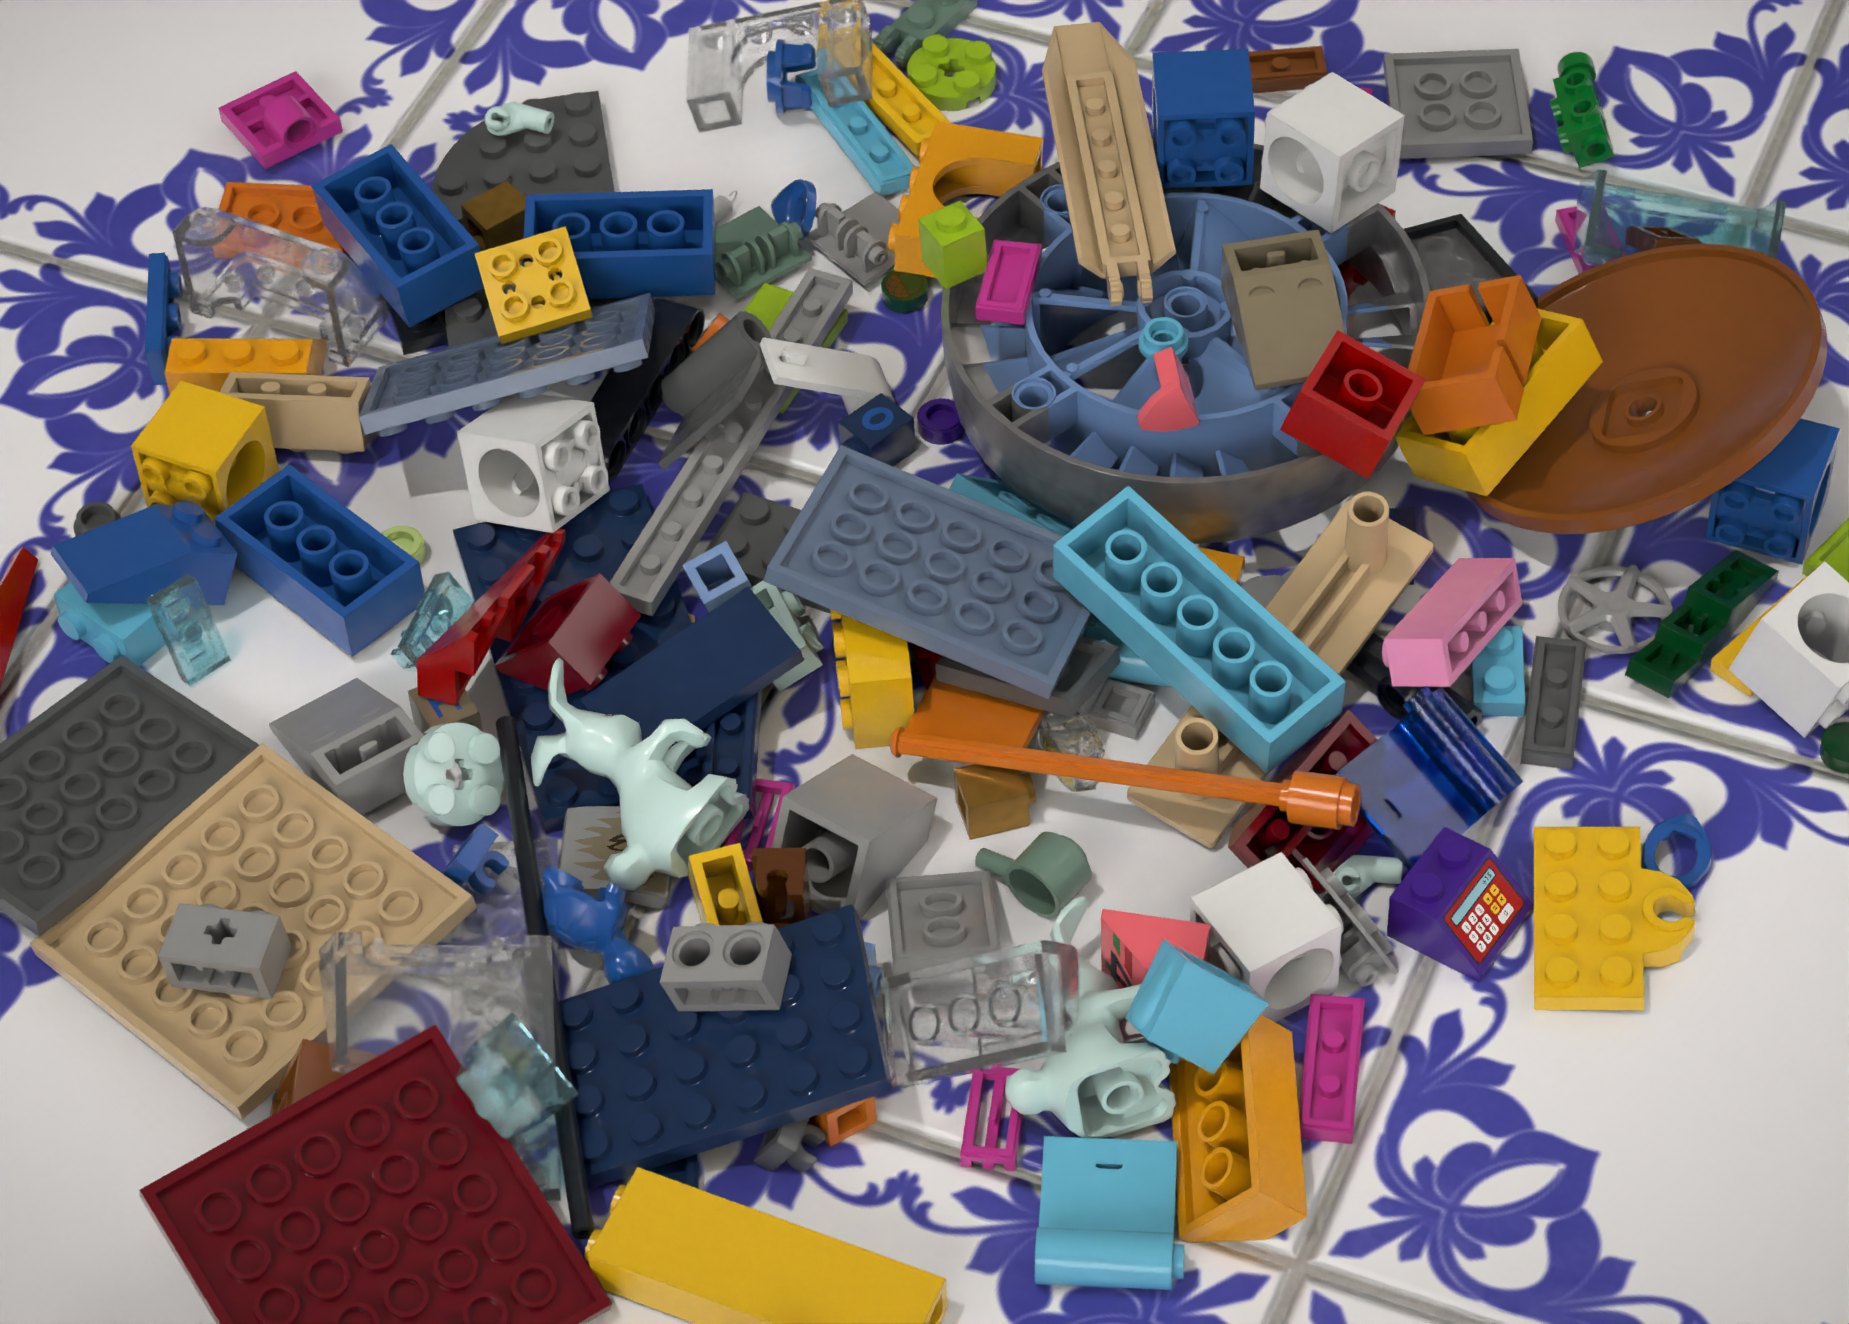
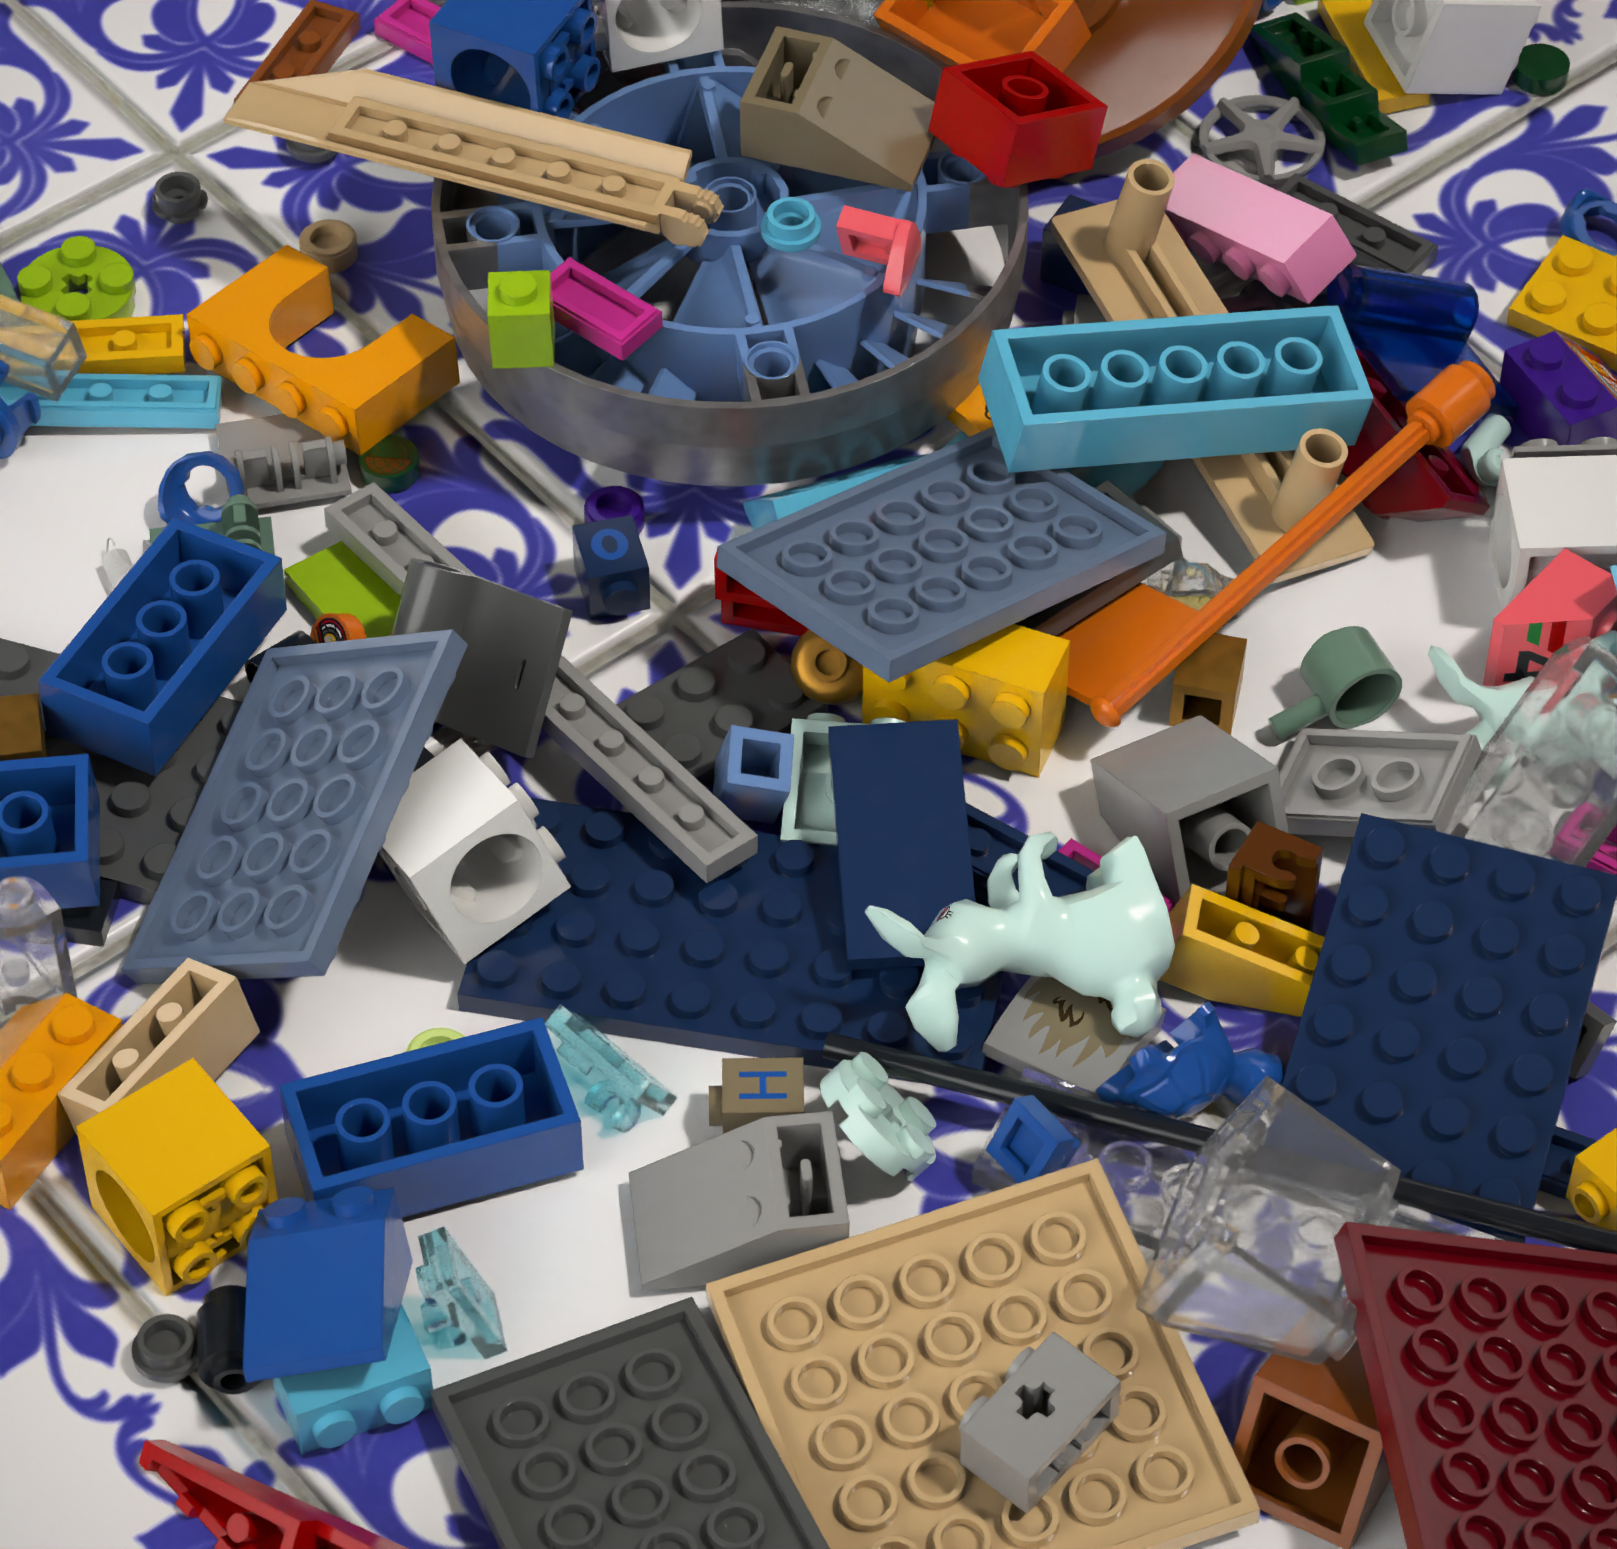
camera: 65 degrees left, 0 degrees up
red wedge [417,529,566,706] -> none
clear light blue torso [456,1012,579,1140] -> none
yellow plate [474,226,593,344] -> none
dark red slope [495,573,641,695] -> none
light grey brick [660,922,792,1012] -> none
white door [759,337,895,415] -> none

